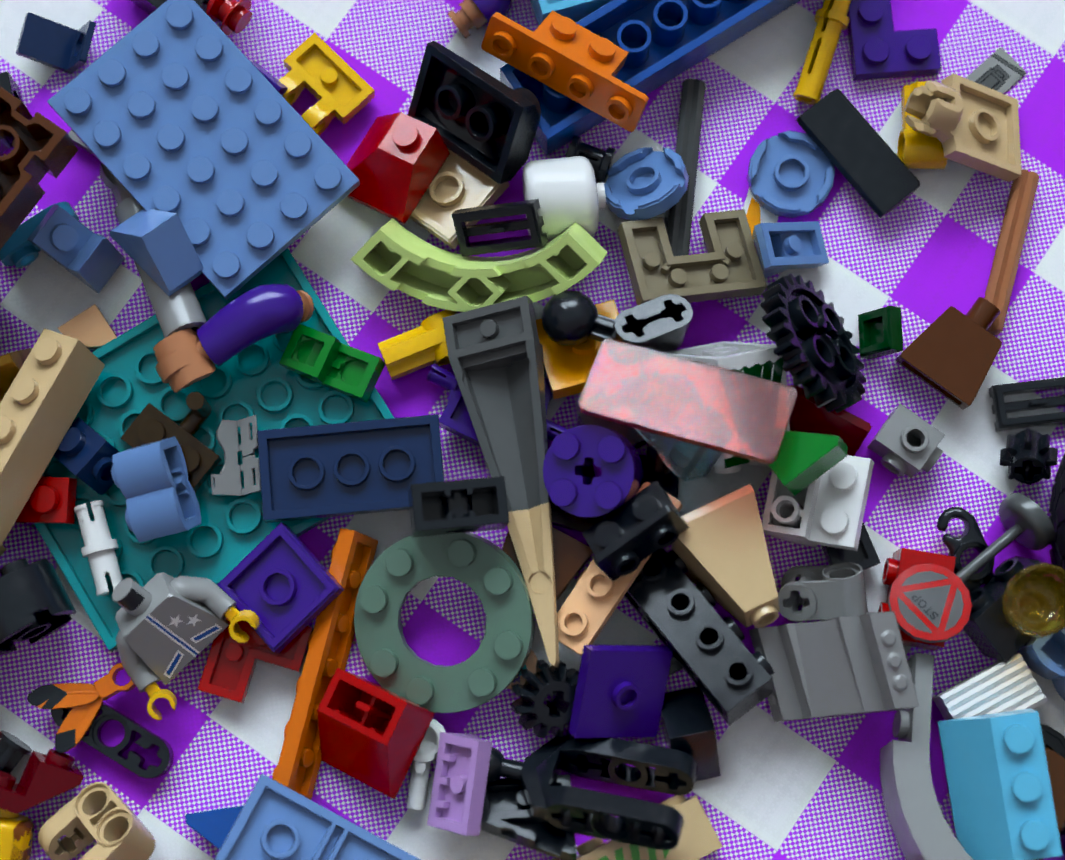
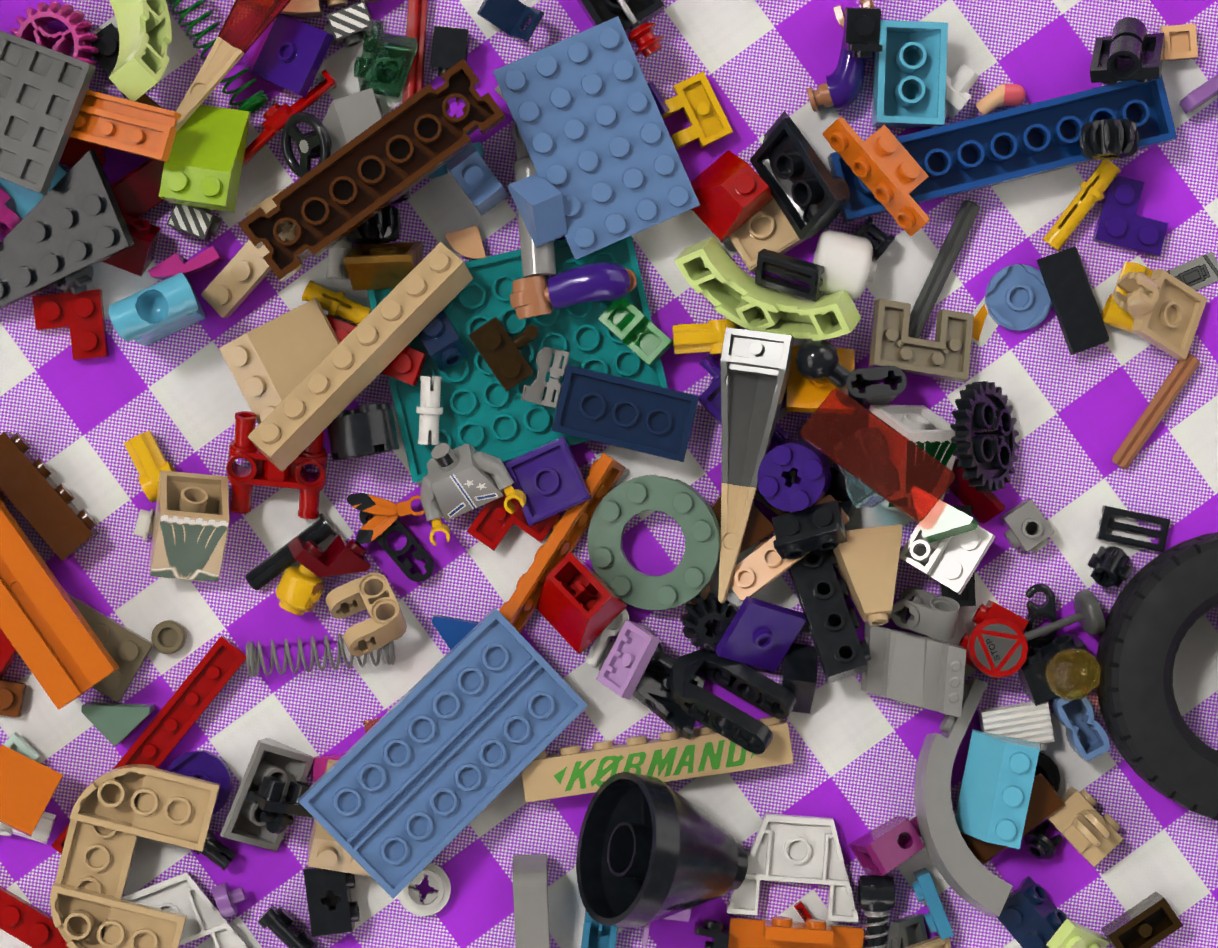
camera: 20 degrees right, 10 degrees up
medium blue brick [111,436,202,543] -> none
black brick [408,476,509,537] -> none
medium blue tile [603,147,689,221] -> none
medium blue slope [752,221,829,279] -> none
dark green tile [858,306,903,359] -> none
reddish brown torso [895,297,1002,410] -> none

